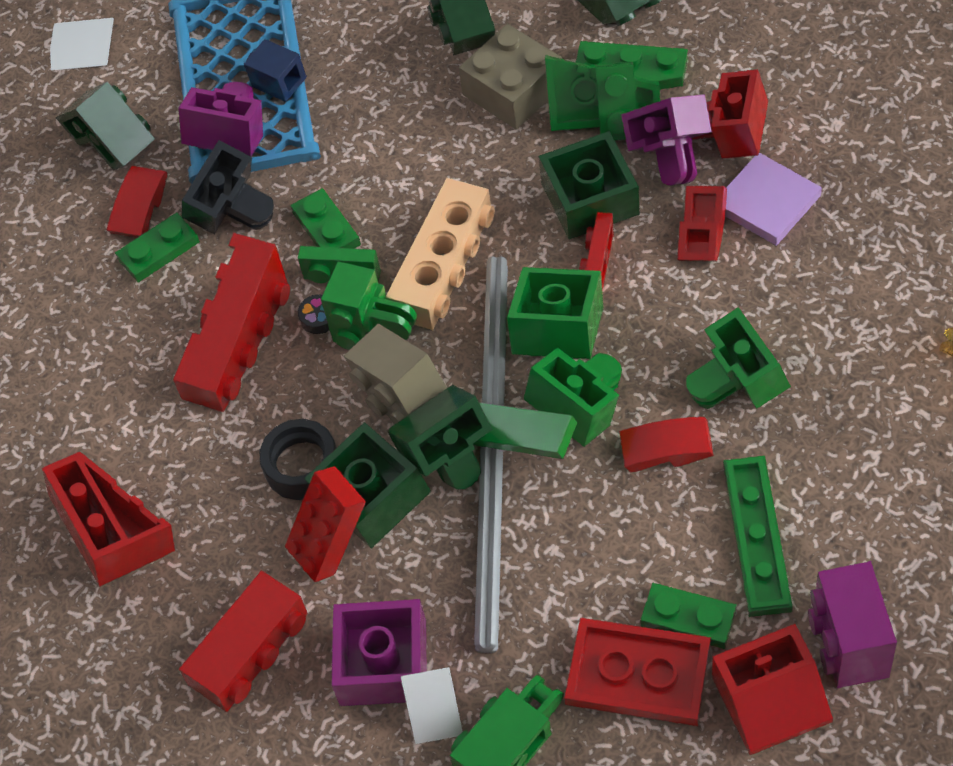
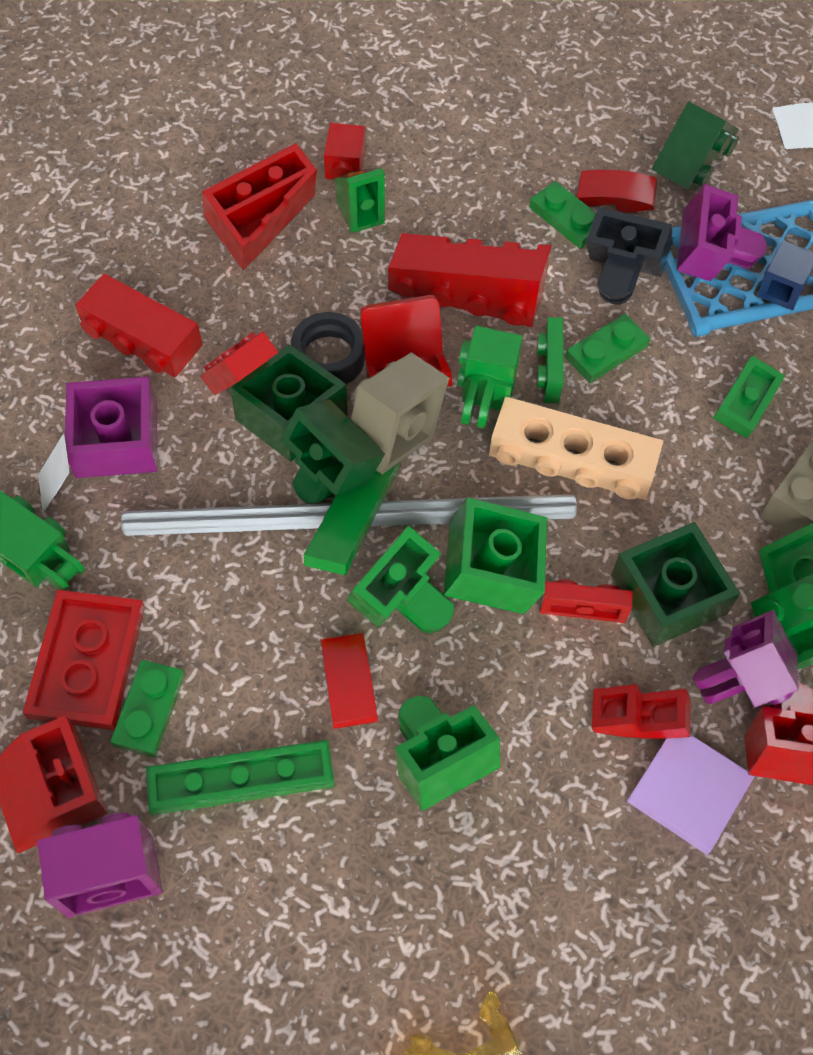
camera: 75 degrees right, 5 degrees up
none -> red brick [324,123,366,180]
none -> green slope [335,168,385,233]
none -> red bracket [360,295,452,387]
none -> green plate [713,356,786,439]

